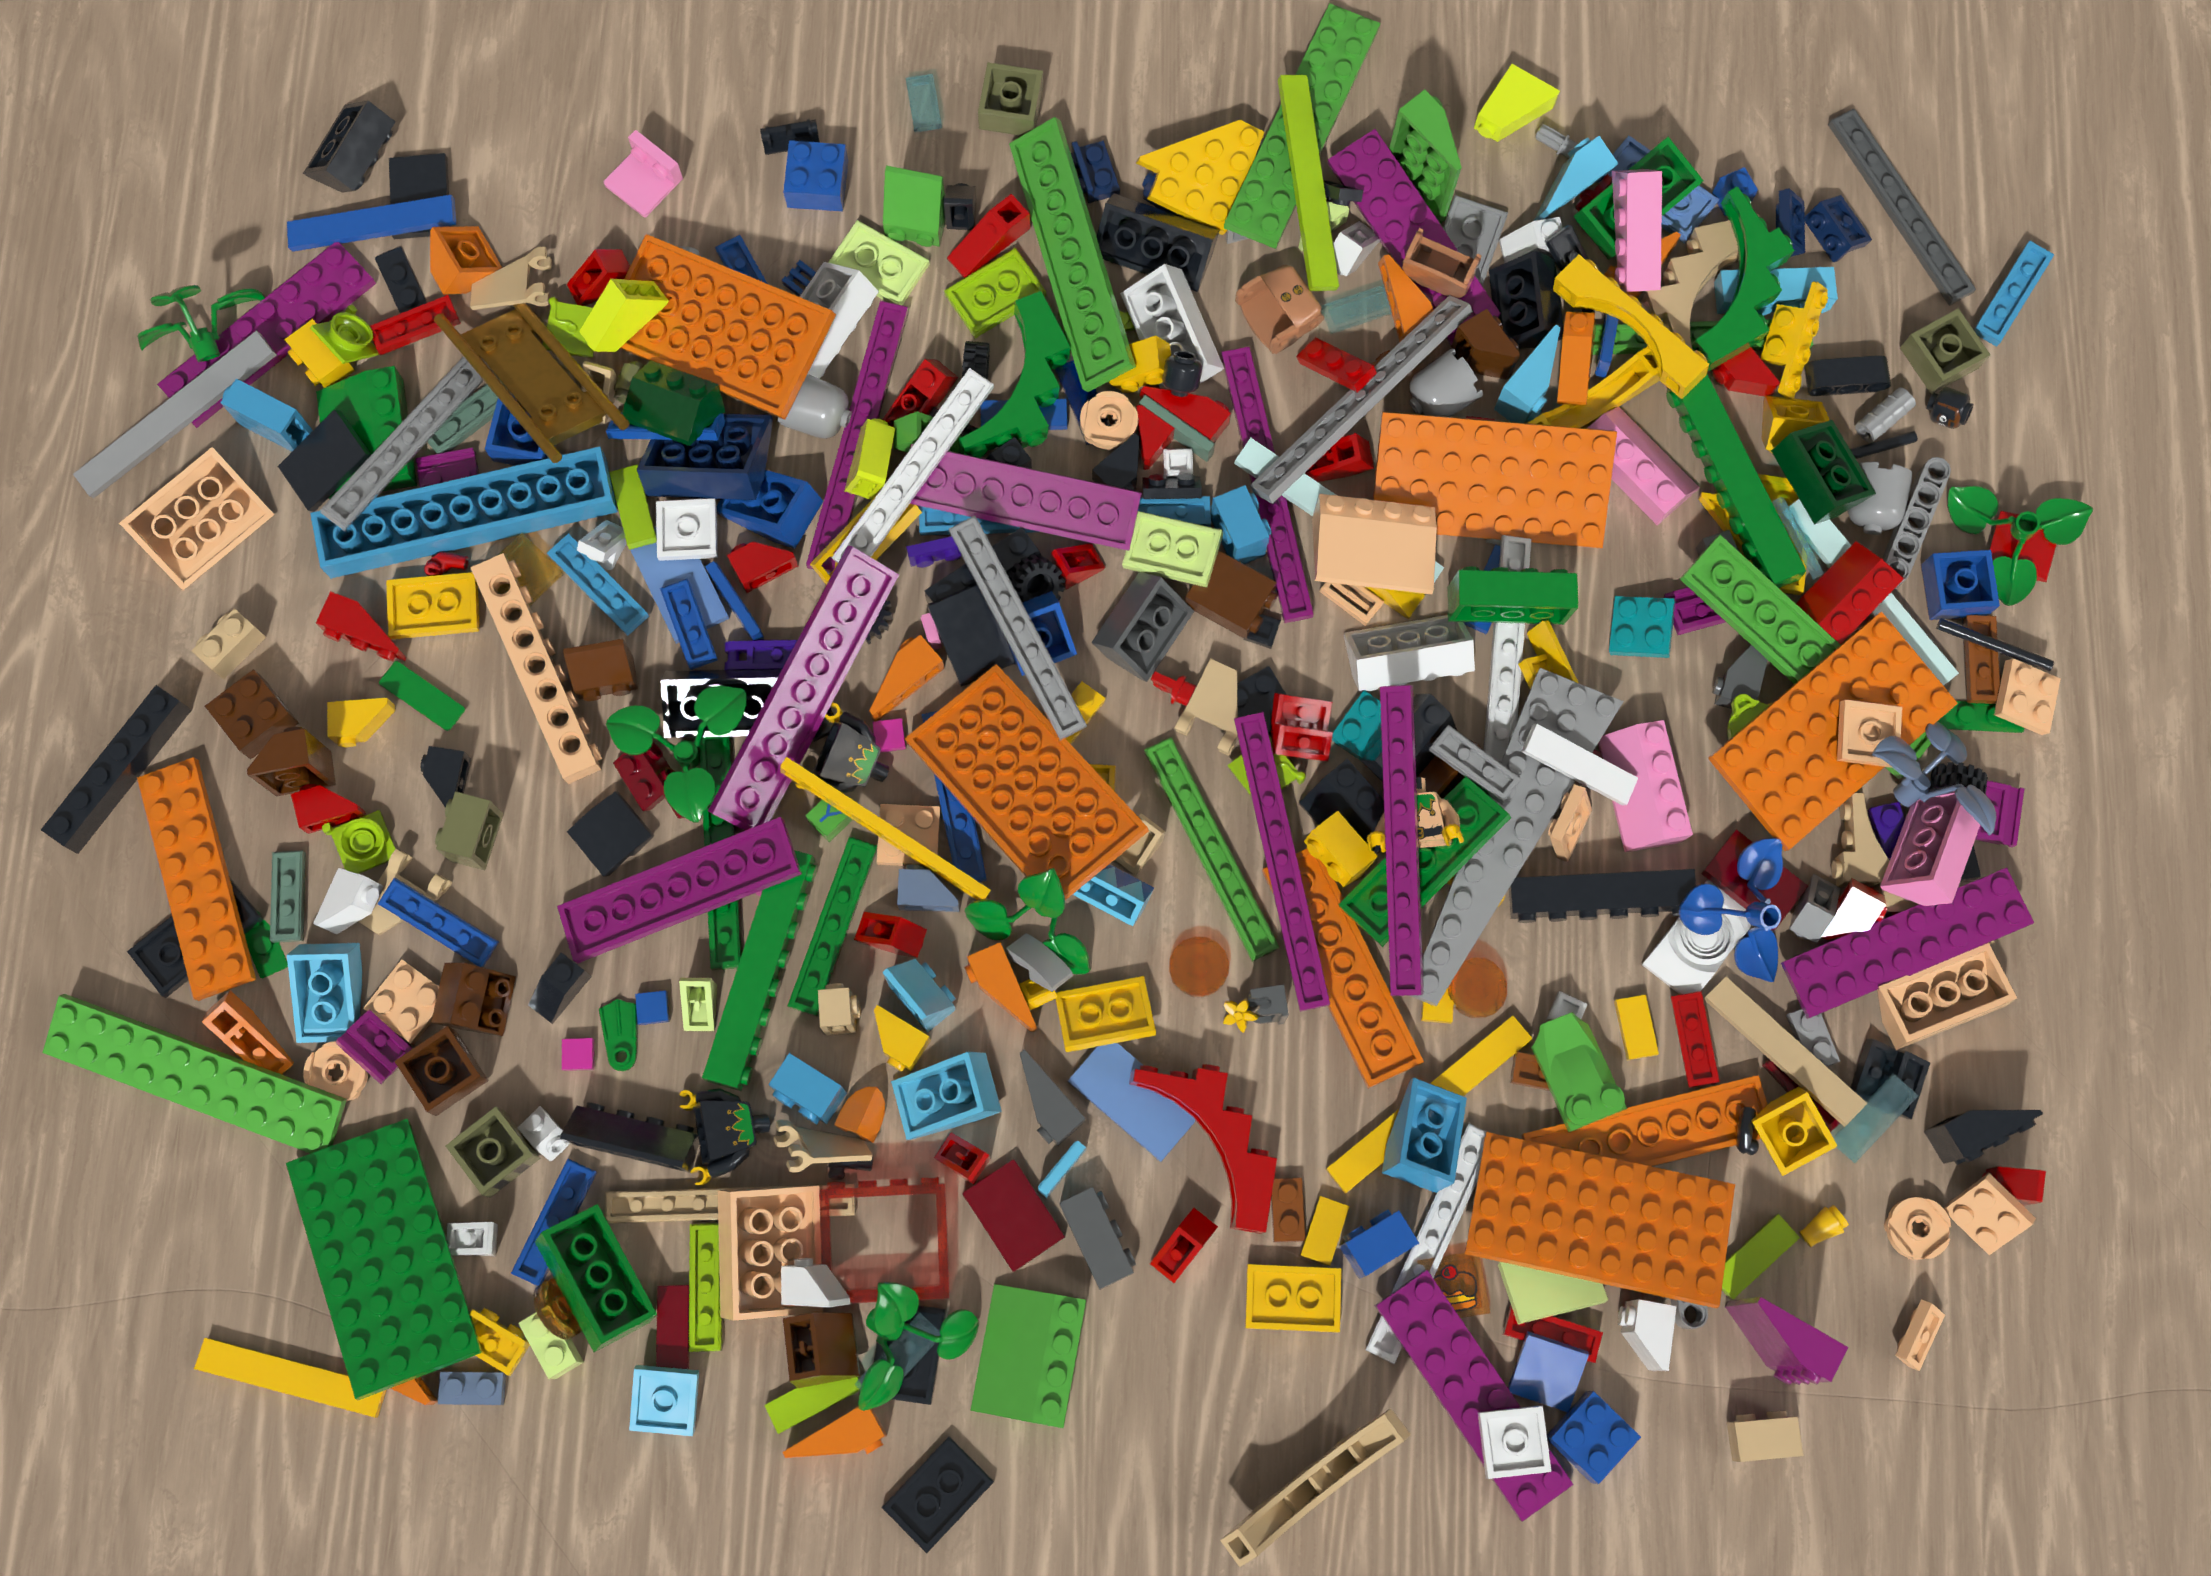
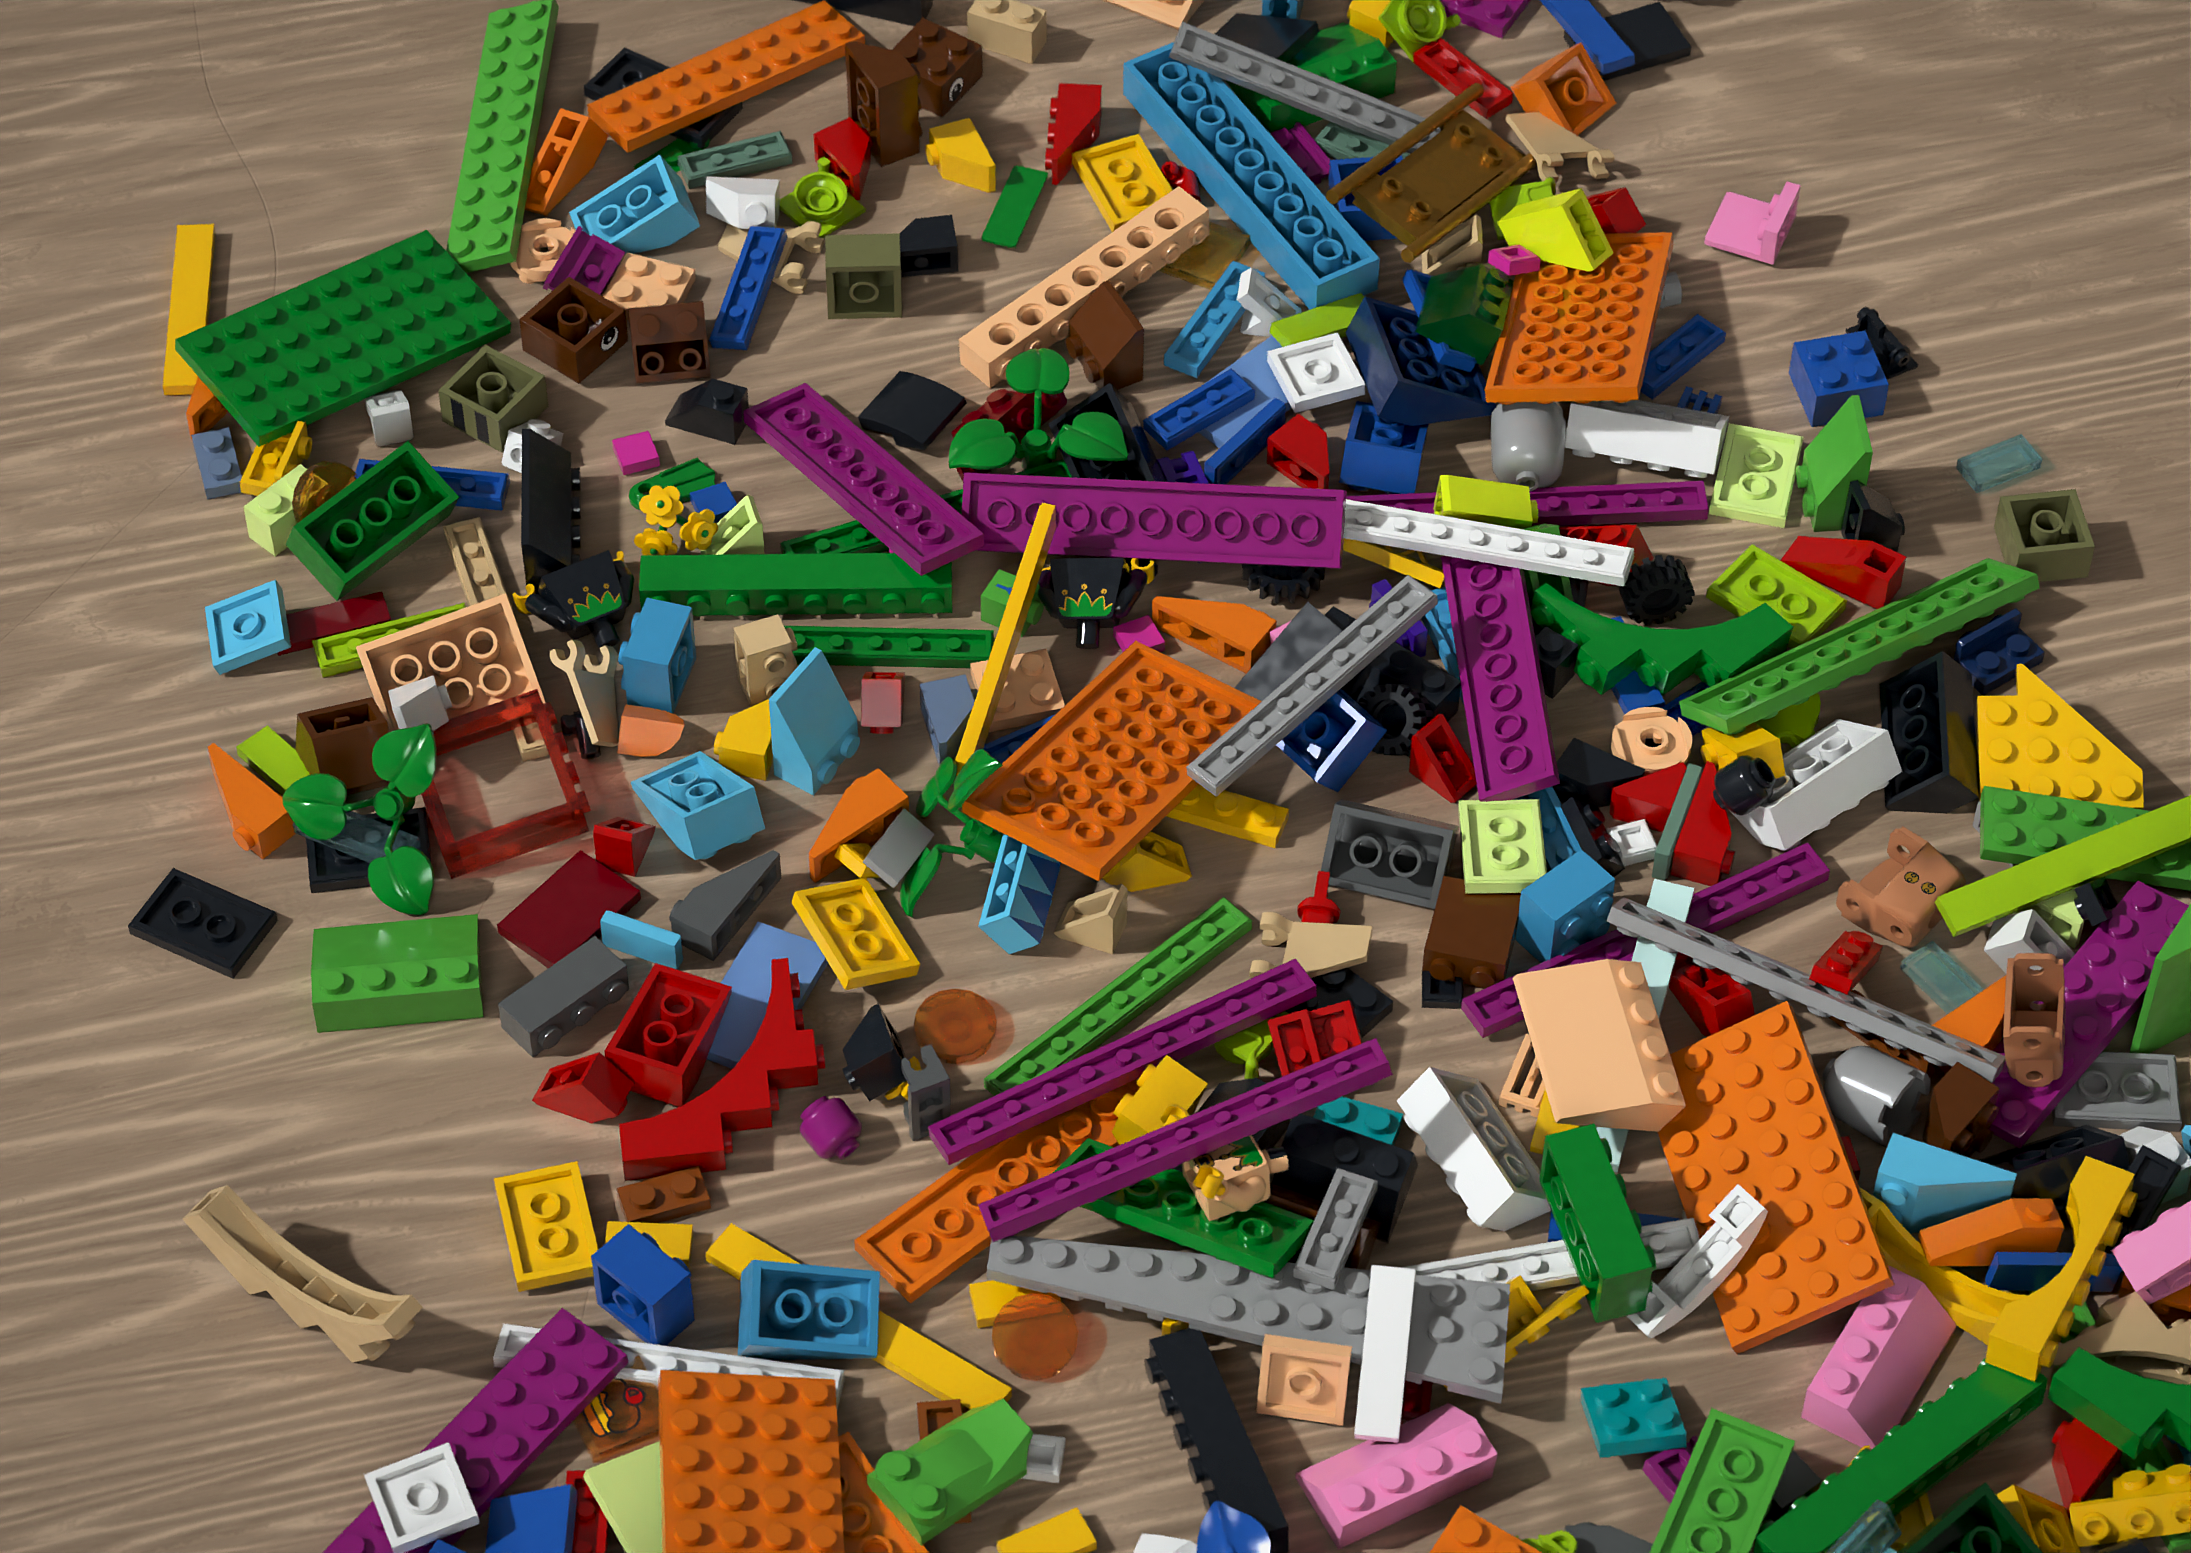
camera: 75 degrees right, 25 degrees down
black piece [375,247,427,314] -> none
none -> red slope [604,963,732,1107]
none -> yellow plant [634,485,718,555]
none -> magenta head [800,1096,862,1160]
none -> black slope [842,1004,906,1101]
none -> dark pink tile [1488,245,1541,276]
none -> white slope [1627,1184,1768,1339]

